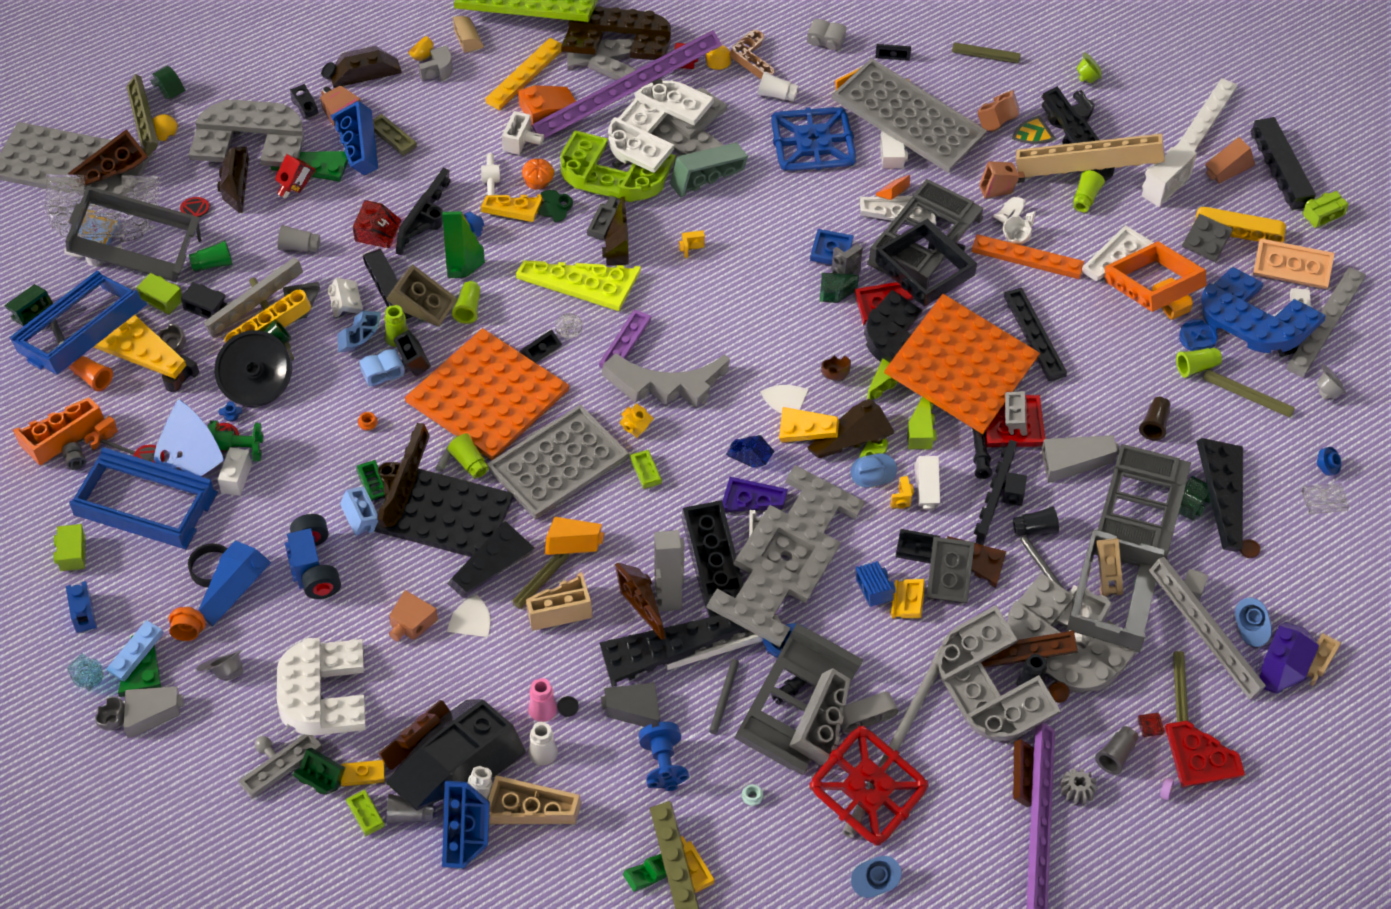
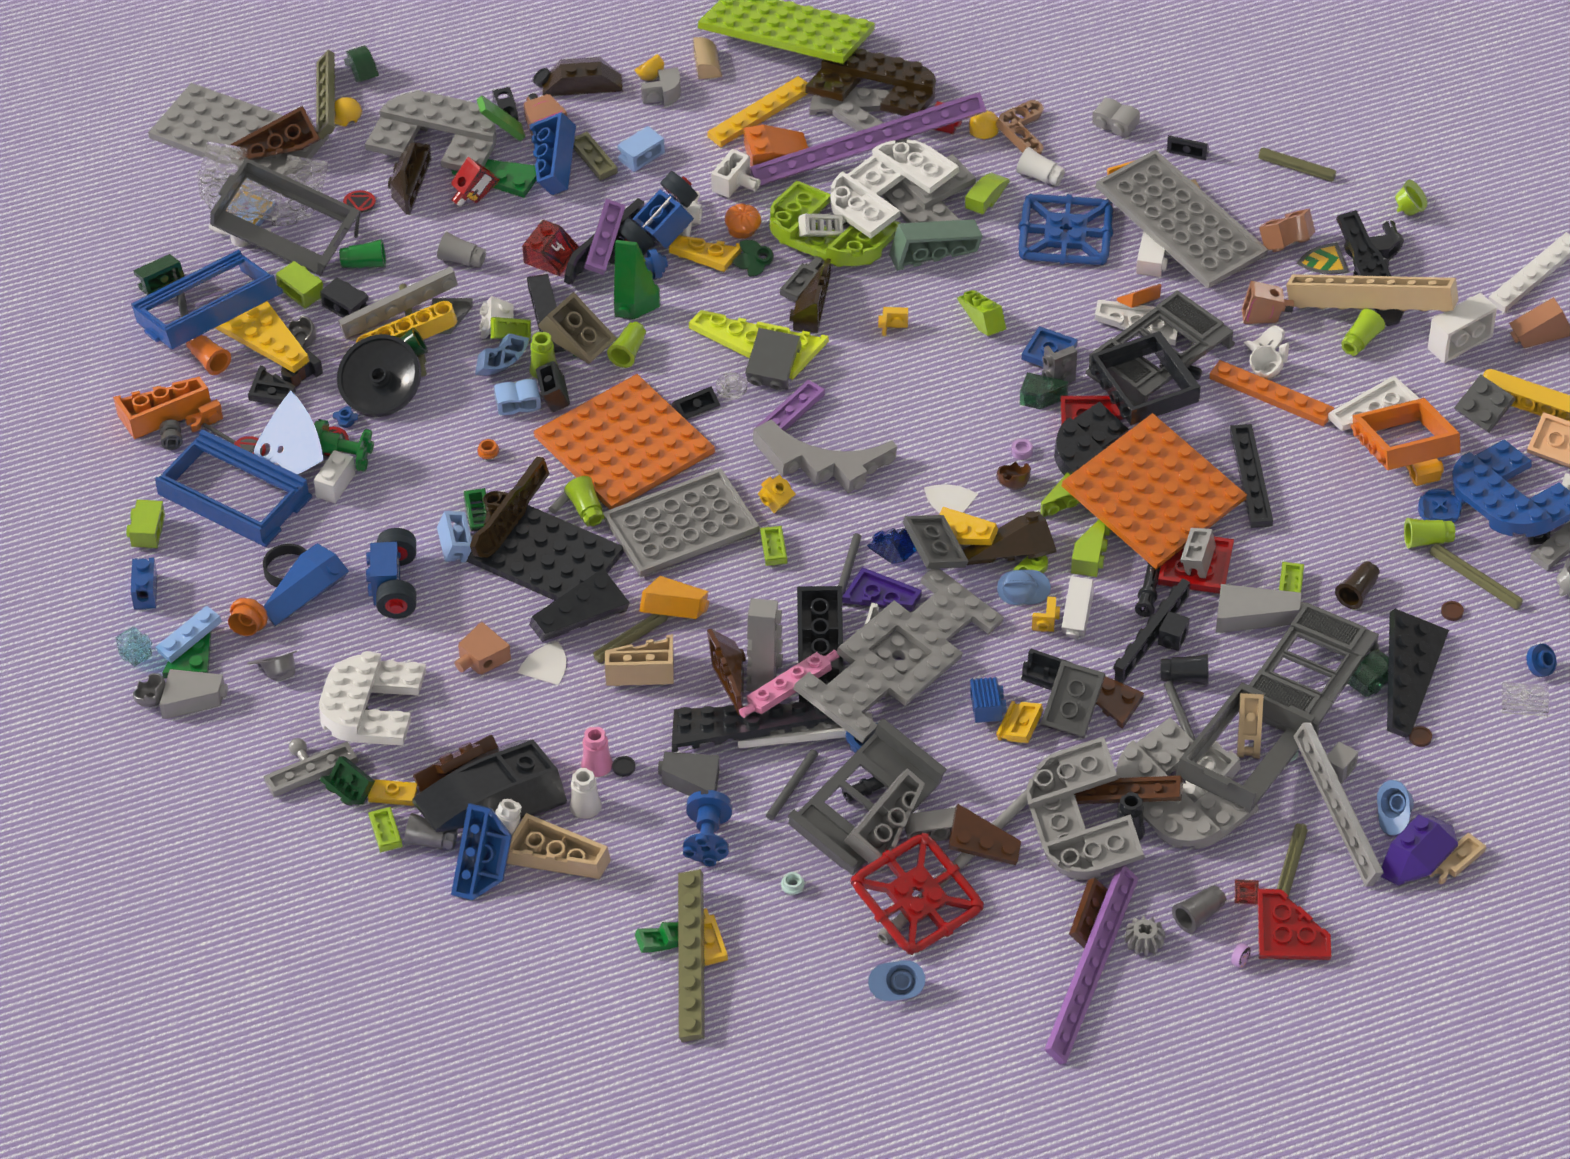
camera: 15 degrees right, 5 degrees down
reddish brown piece [1048,681,1070,703] -> none
none -> black wing [248,365,296,405]
none -> bright green tile [477,95,526,141]
none -> lime plate [491,317,531,341]
none -> medium lavender plate [584,198,626,275]
none -> light blue brick [617,126,665,172]
none -> brick [618,171,698,255]
none -> bright pink plate [739,650,839,718]
none -> dark grey panel [745,328,802,390]
none -> white slope [798,214,843,237]
none -> dark grey bar [838,533,862,597]
none -> dark grey plate [902,515,968,569]
none -> reddish brown wing [948,804,1021,866]
none -> lime slope [957,290,1006,336]
none -> lime slope [965,173,1010,215]
none -> lavender tile [1011,439,1033,460]
none -> lime plate [1279,562,1304,593]
none -> reddish brown piece [1441,601,1464,621]

